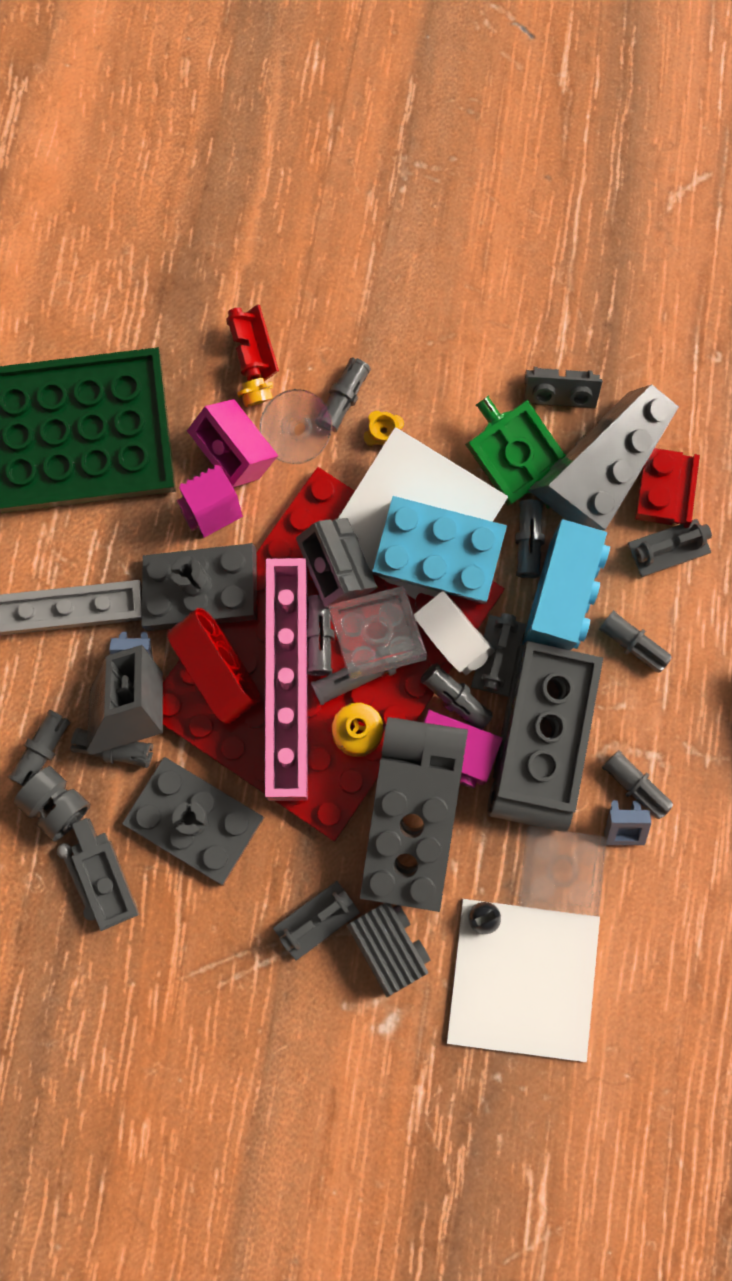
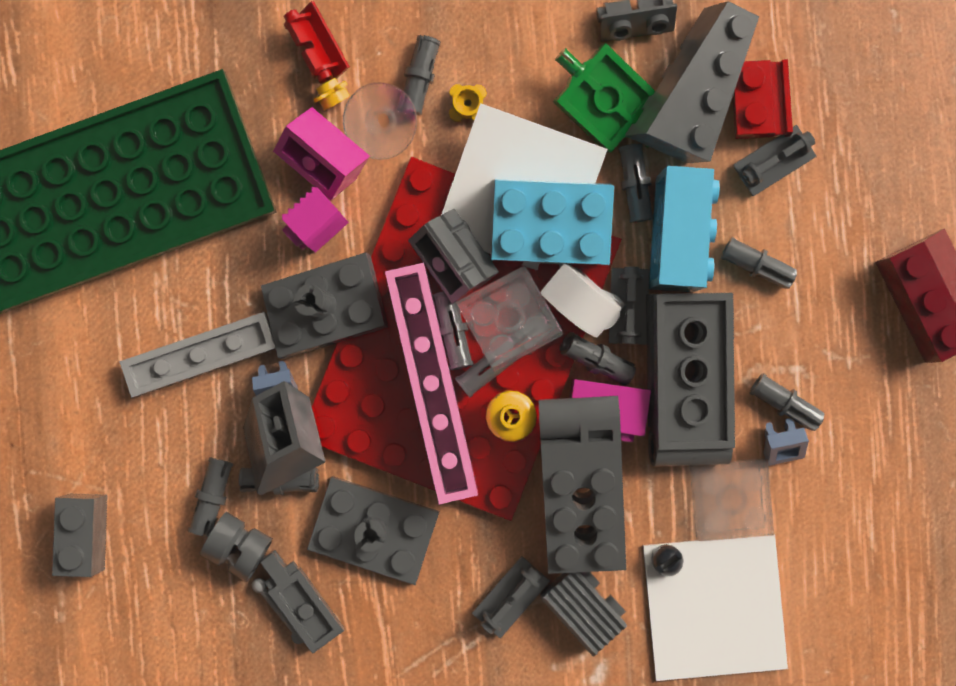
camera: 10 degrees left, 10 degrees up
red beam [167,608,261,724] -> none

